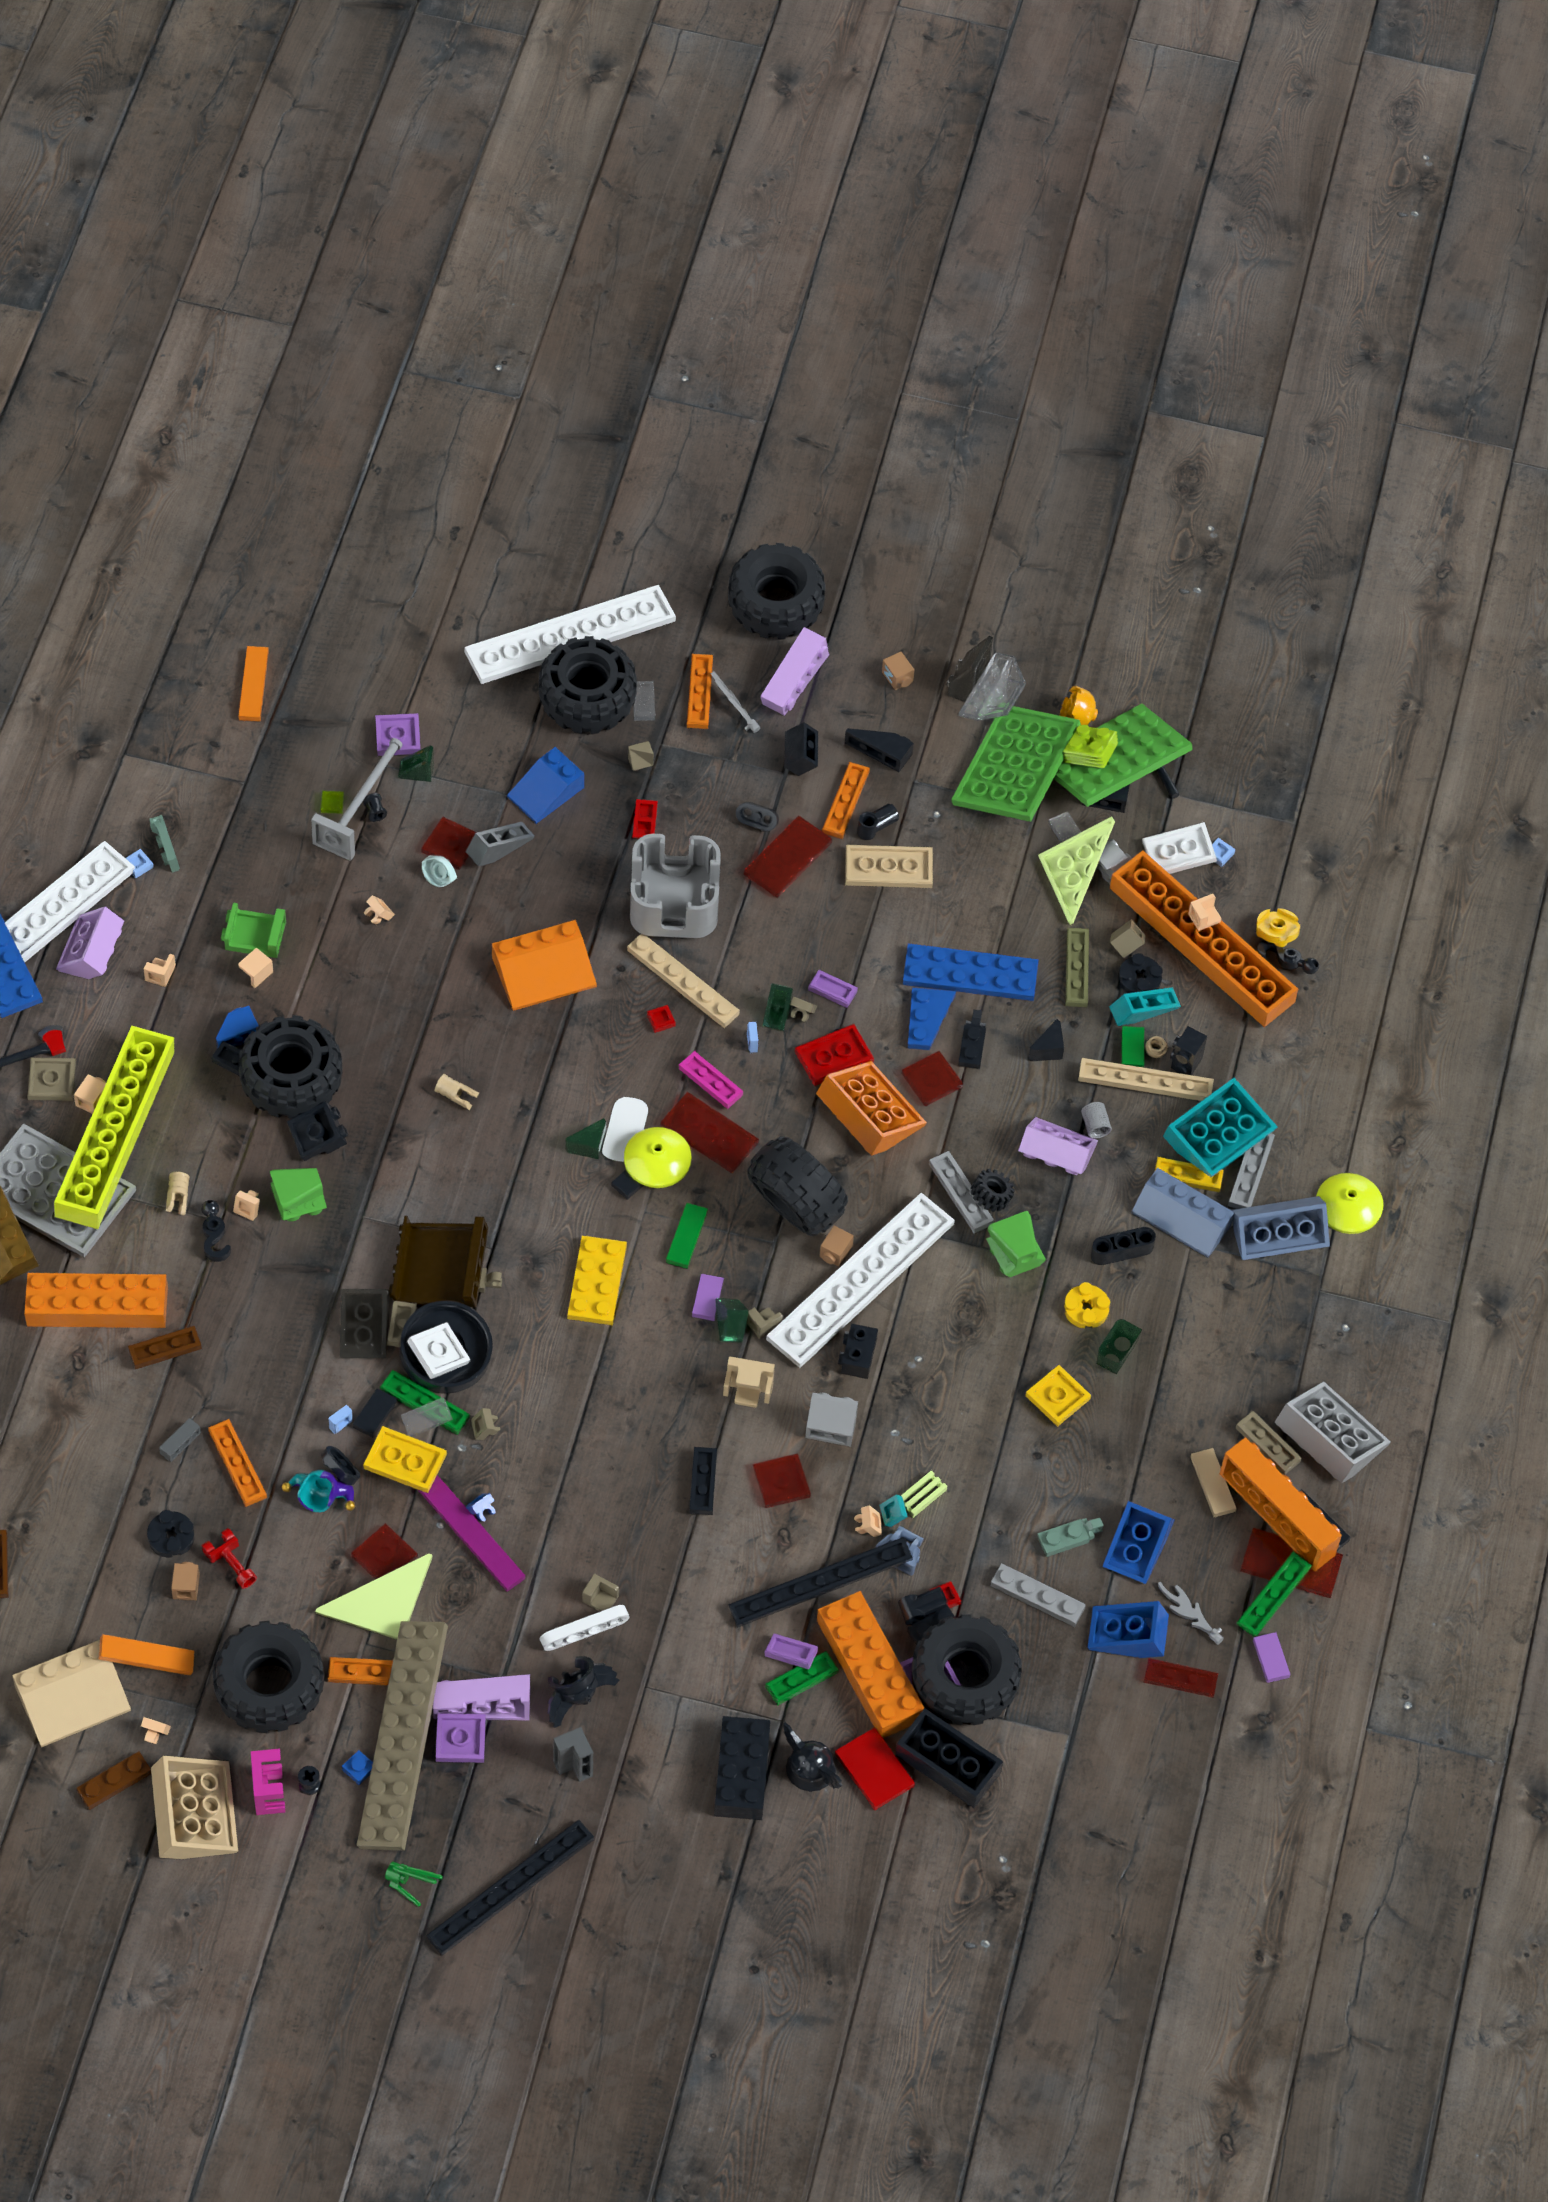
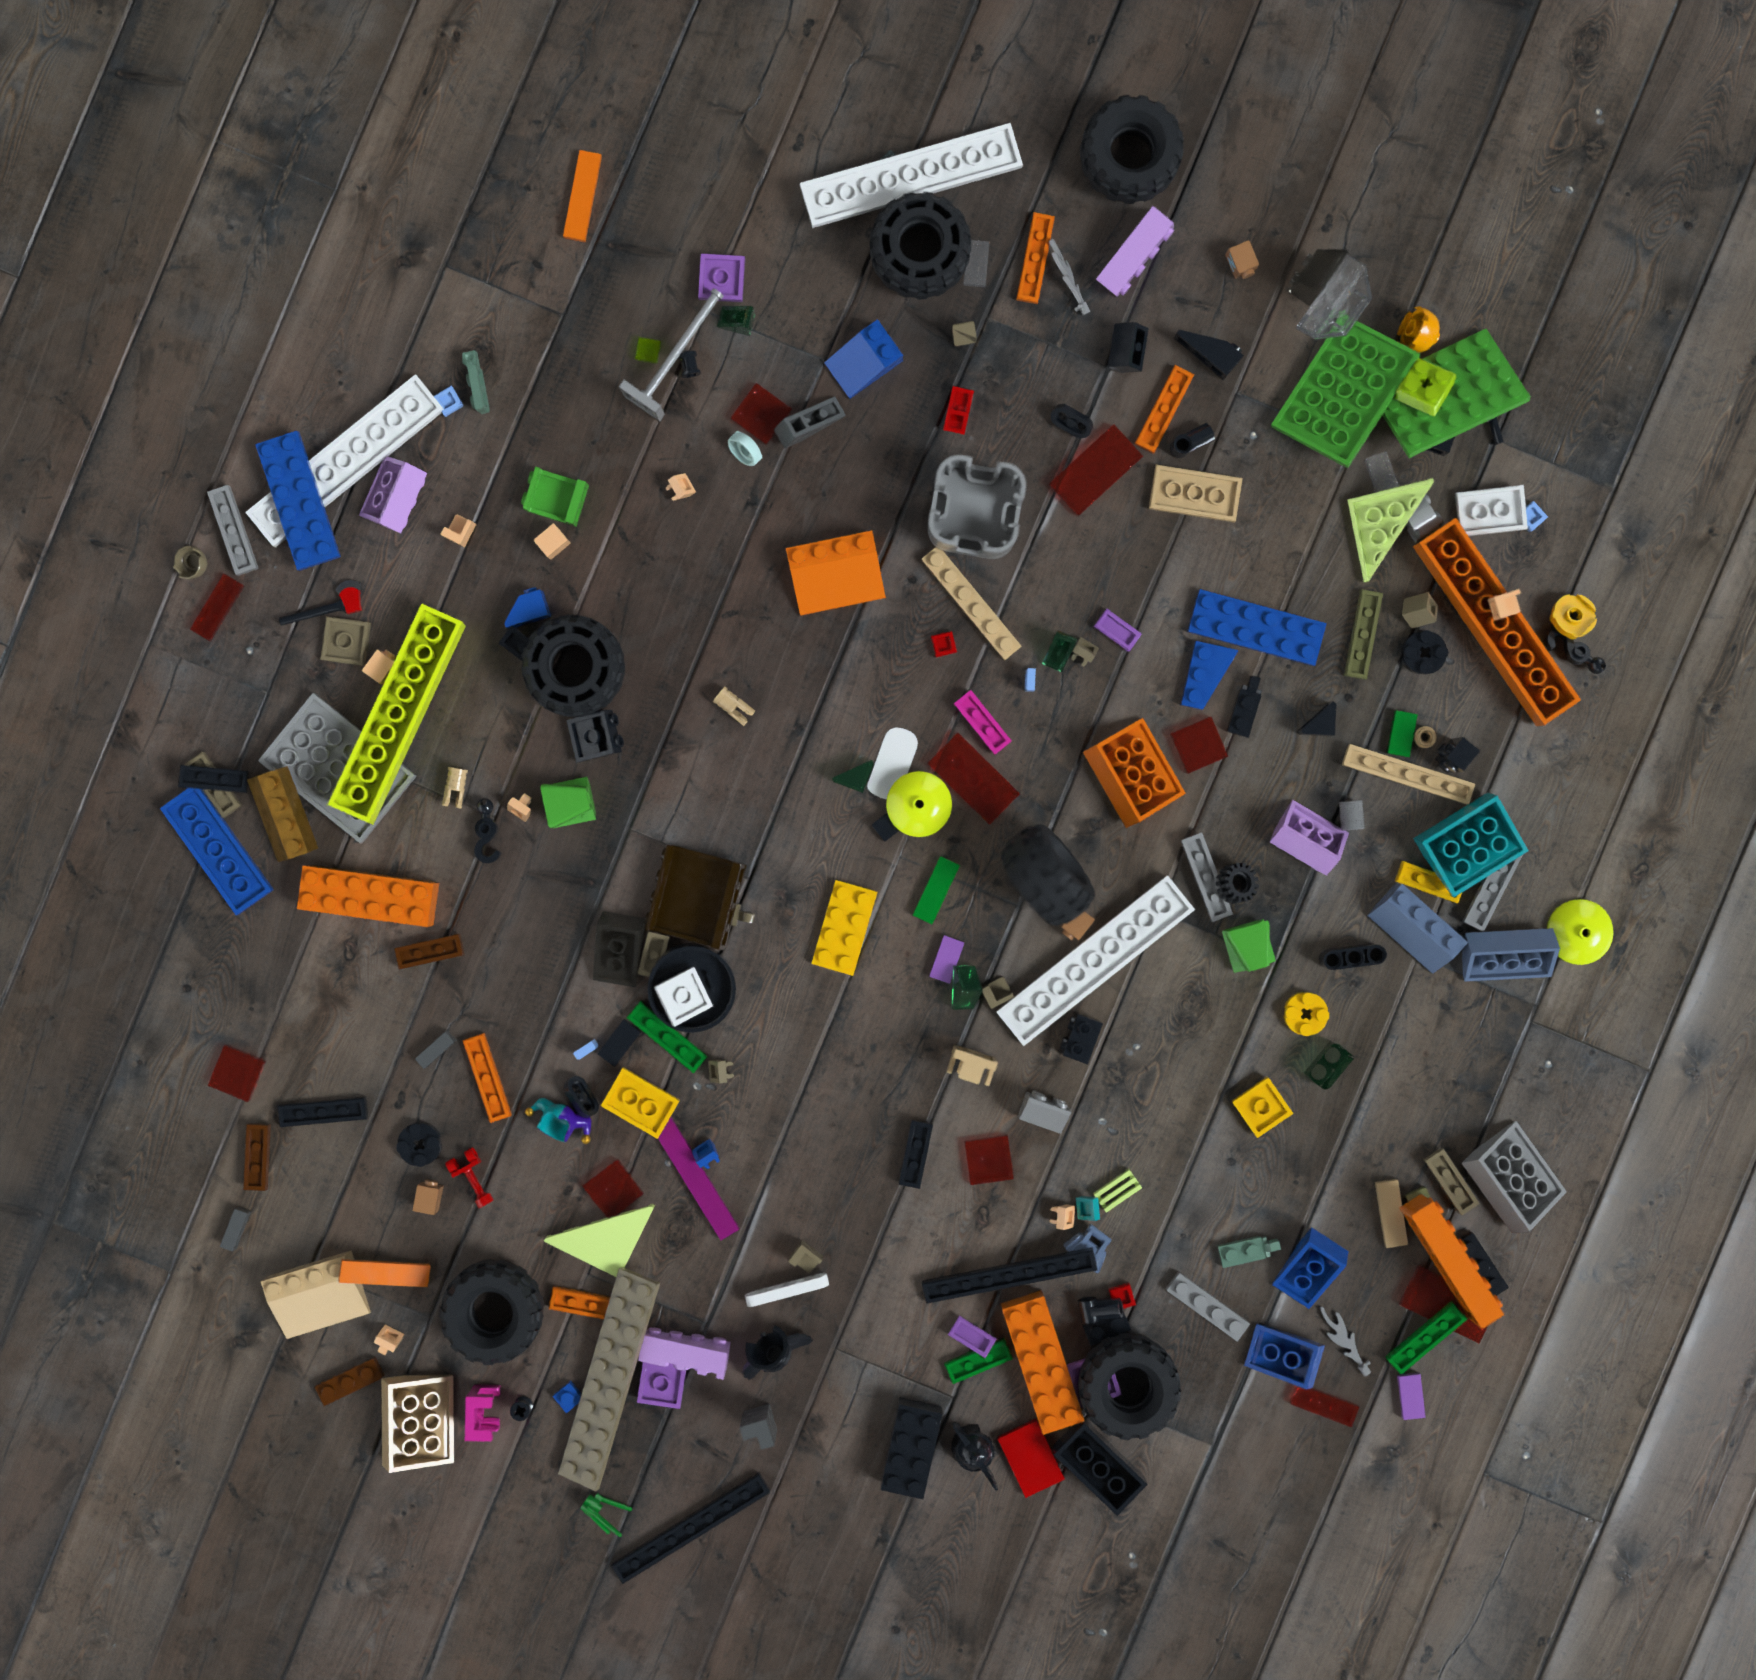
camera: 15 degrees right, 30 degrees up
clear tile [401,1397,453,1437] -> none
red tile [794,1024,874,1086] -> none
teal slope [1109,987,1181,1026] -> none
none -> black tile [278,1097,368,1127]

